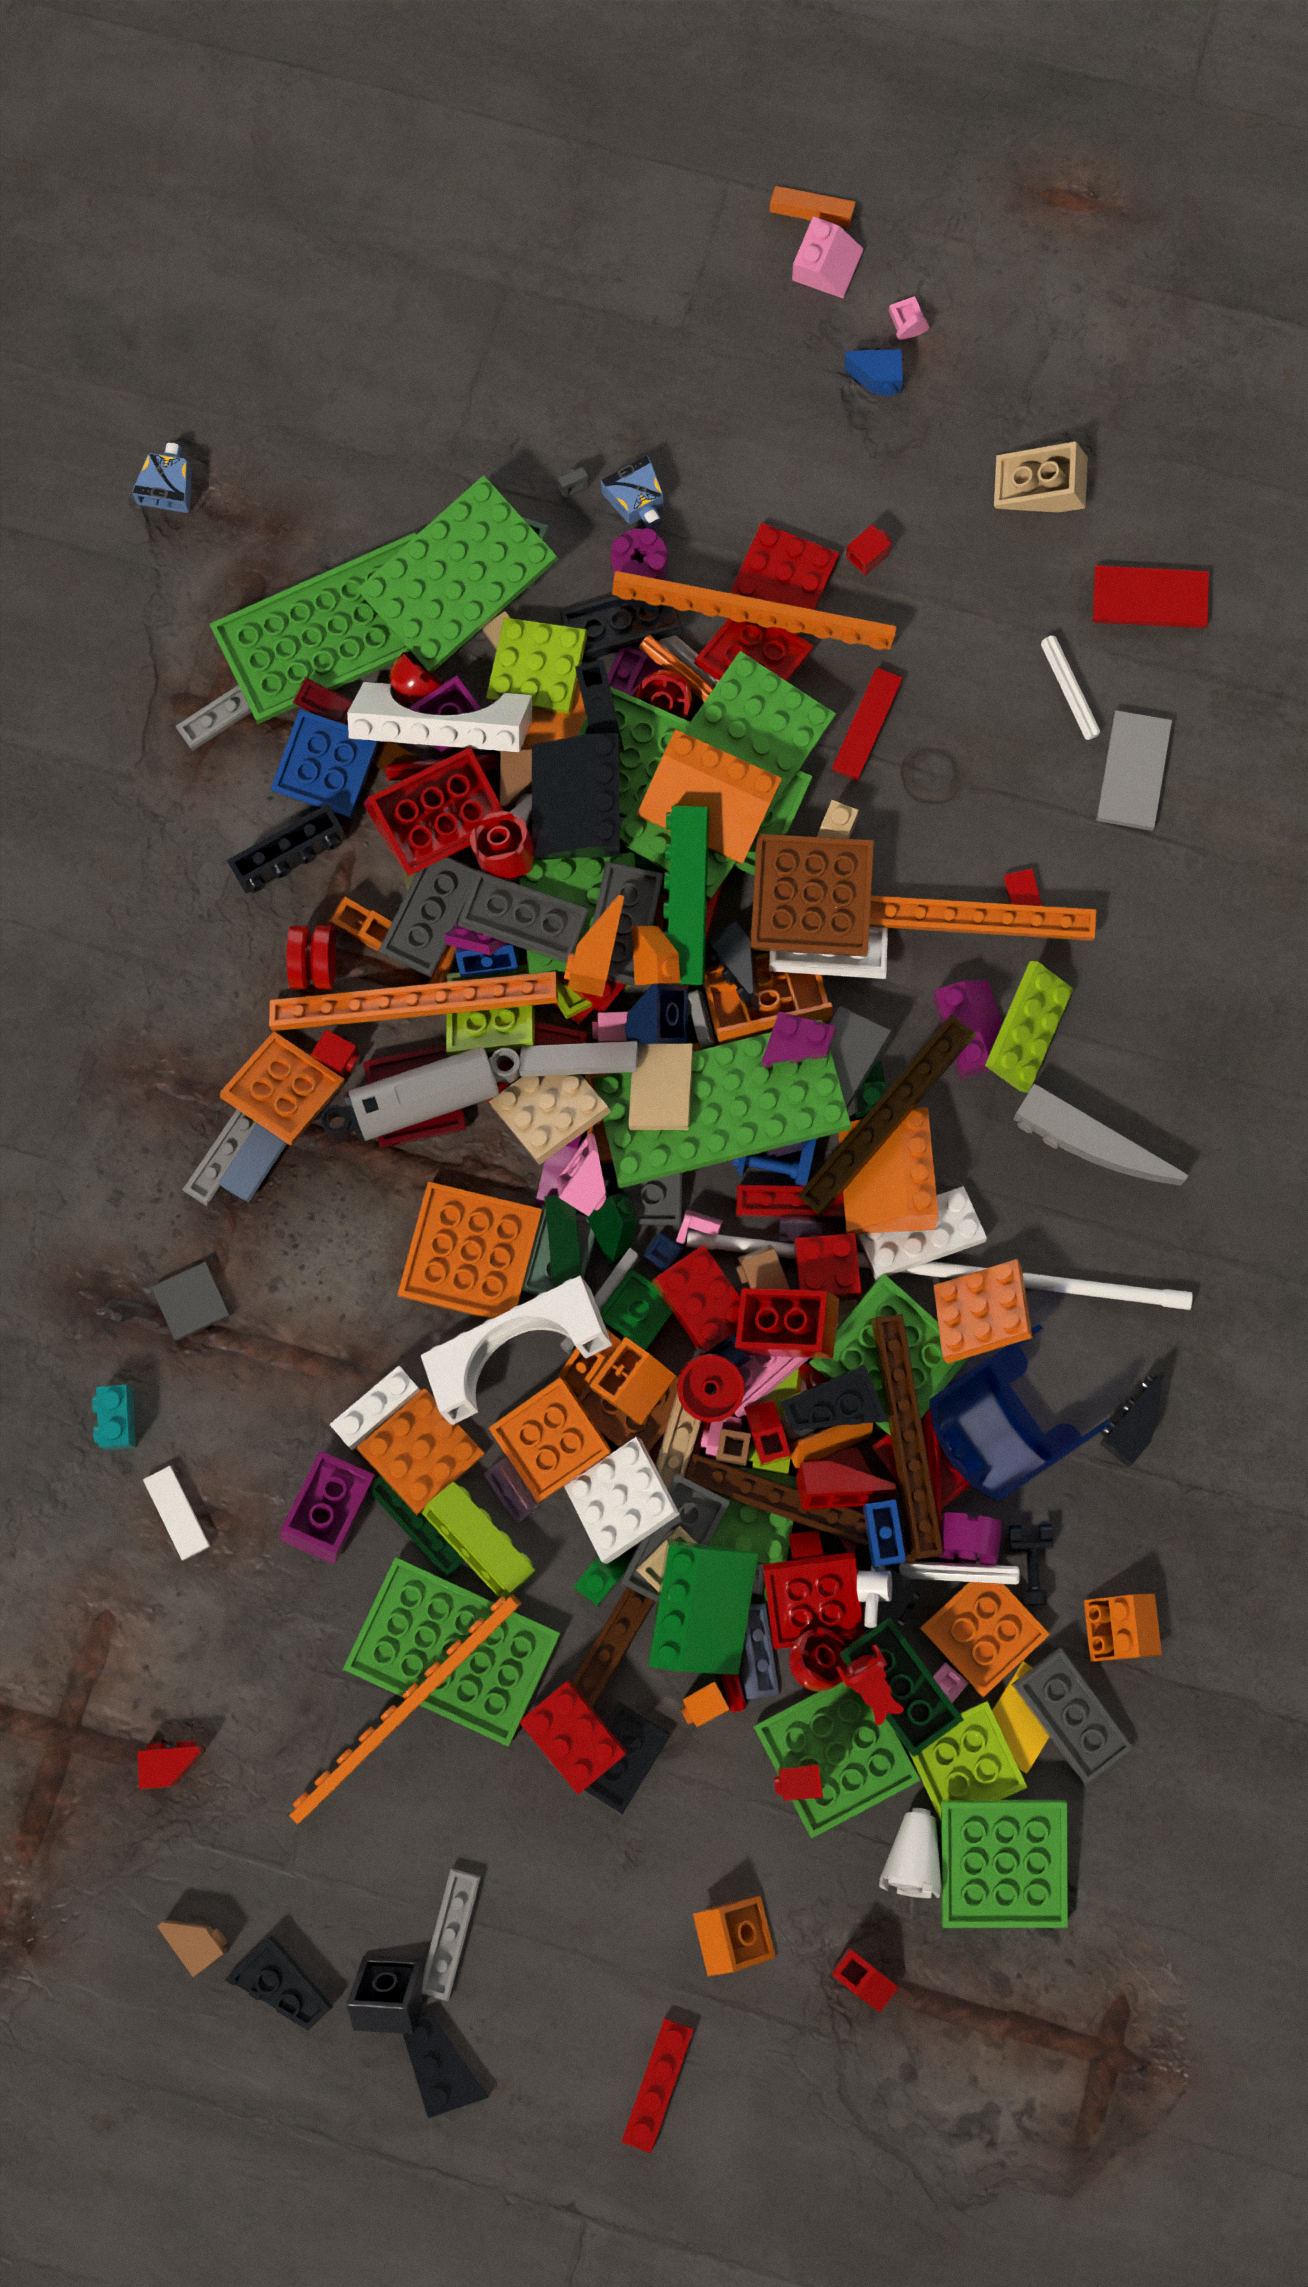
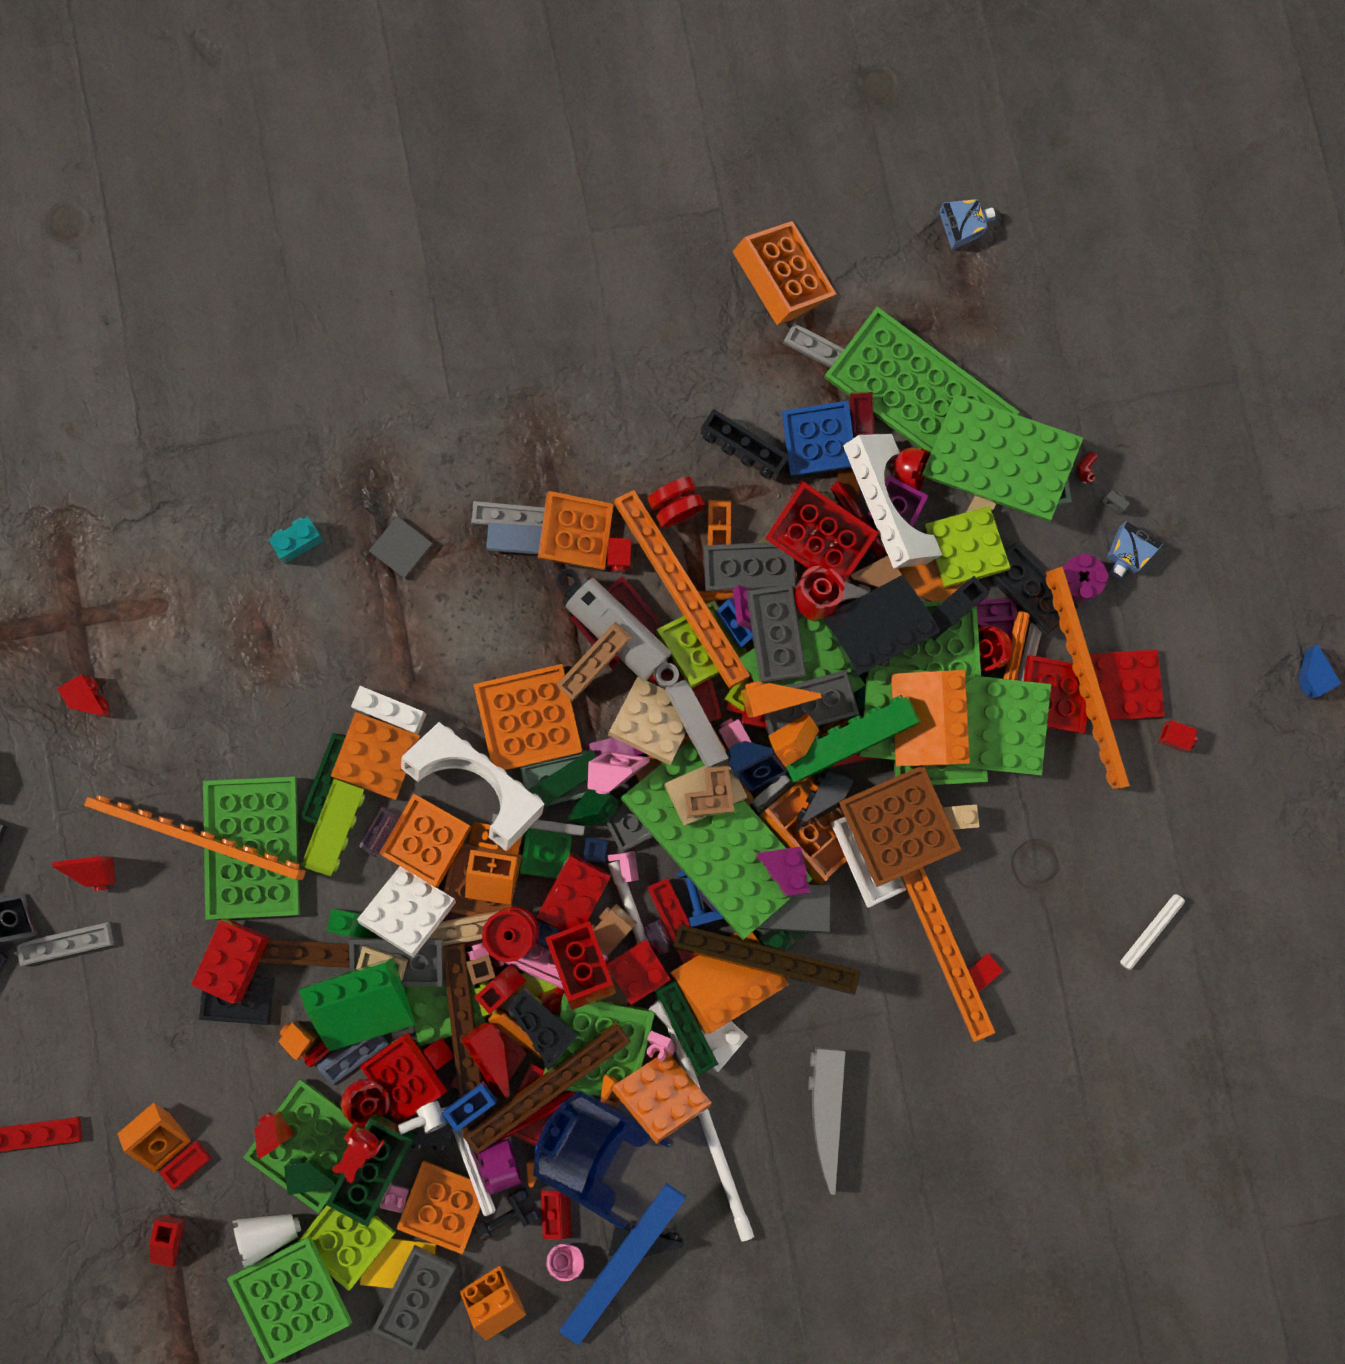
camera: 50 degrees right, 5 degrees up
white tile [143,1466,211,1561] -> none
magenta slope [280,1451,375,1565] -> none
red tile [832,667,903,781] -> none
magenta slope [932,980,1003,1080] -> none
lime plate [985,961,1073,1093] -> none
tan slope [994,442,1088,513] -> none
red tile [1092,565,1209,629] -> none
light grey tile [1096,710,1172,831] -> none
none -> red slope [52,856,116,891]
none -> red tile [159,1140,212,1191]
none -> dark green slope [284,1156,338,1195]
none -> orange slope [526,1158,546,1187]
none -> red slope [541,1189,572,1240]
none -> bright pink hair [546,1243,584,1281]
none -> medium nougat tile [557,622,632,701]
none -> blue tile [559,1182,686,1346]
none -> orange slope [600,1074,621,1107]
none -> bright pink tile [647,1031,677,1062]
none -> dark green tile [654,980,718,1076]
none -> medium nougat plate [684,766,734,818]
none -> orange slope [732,221,837,325]
none -> red arm [1077,451,1098,484]

